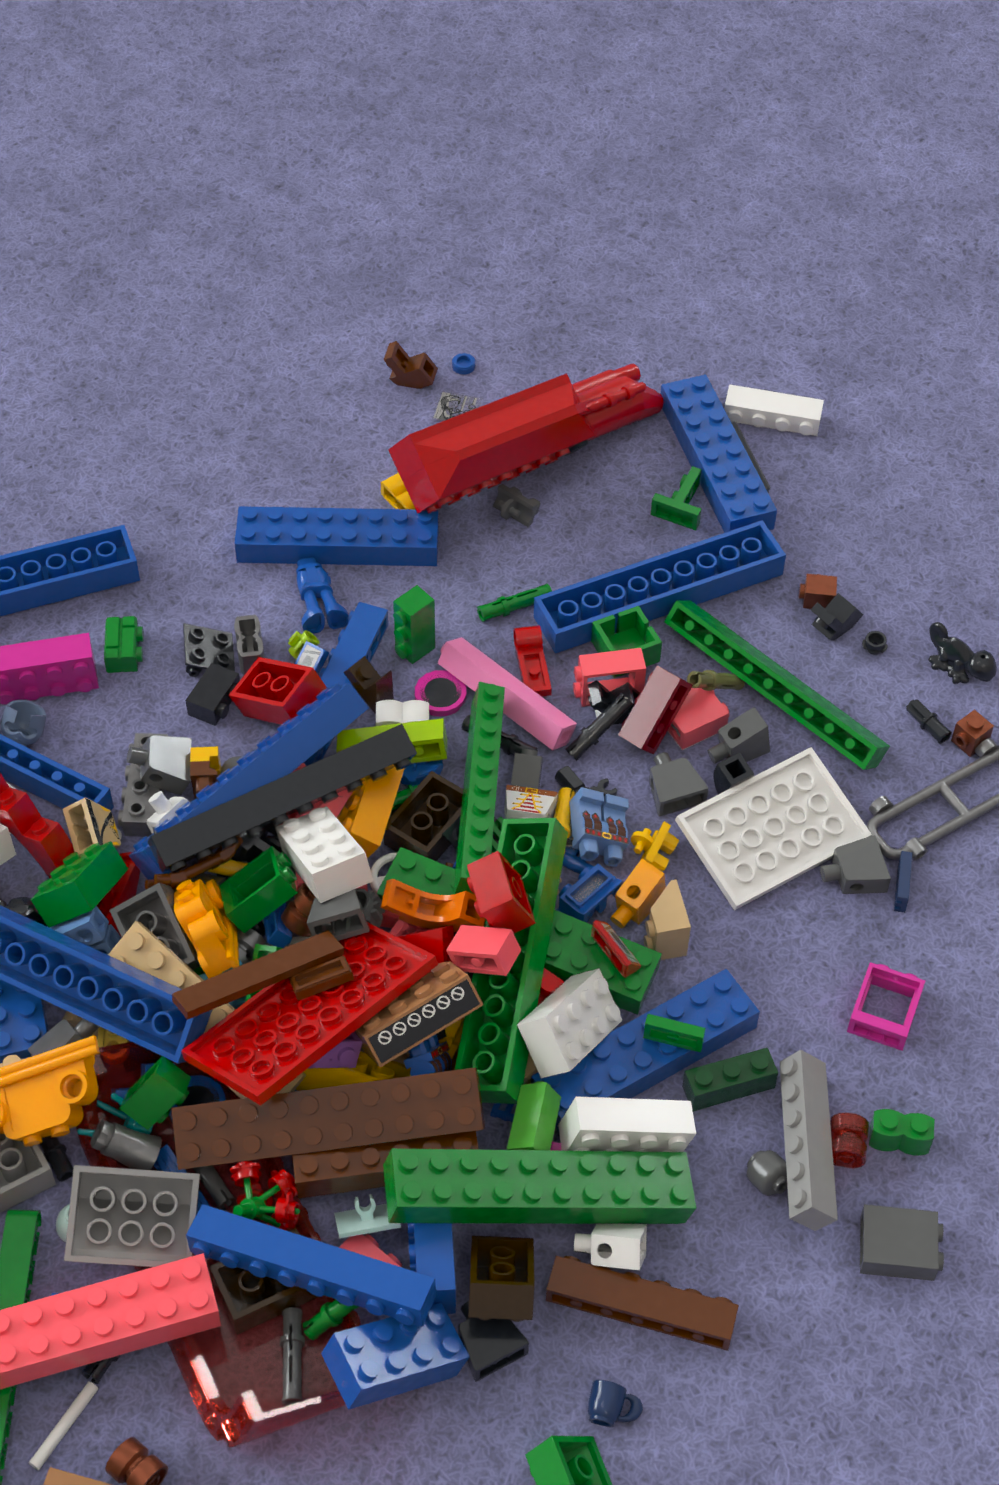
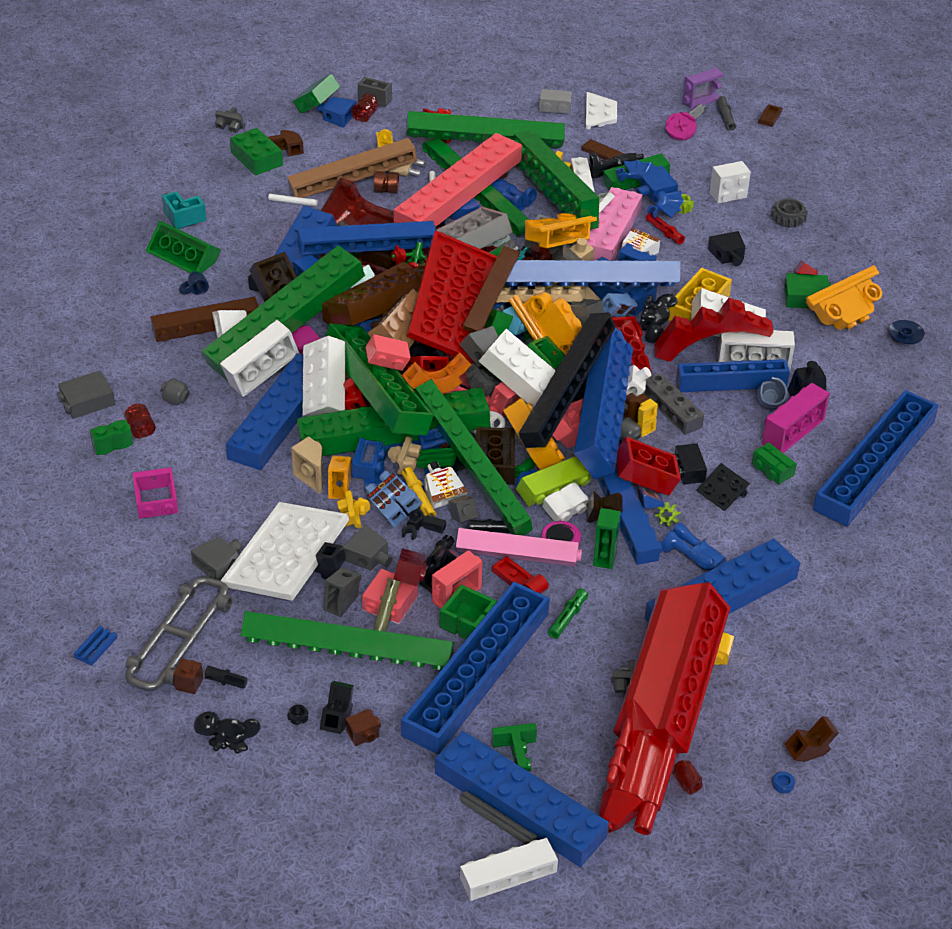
camera: 145 degrees right, 10 degrees down
green brick [30,841,128,928] -> none
tan torso [63,798,122,854] -> none
torso [127,735,192,795] -> none
flat silver brick [234,615,265,675] -> none
reddish brown tile [289,956,354,1001] -> none
piece [432,391,482,422] -> none
red brick [467,851,536,933] -> none
bright green brick [507,1081,561,1150] -> none
red slope [591,920,641,978] -> none
green tile [643,1014,706,1053] -> none
dark green brick [682,1047,778,1111] -> none
light grey brick [780,1050,838,1231] -> none
dark blue tile [894,851,913,913] -> none

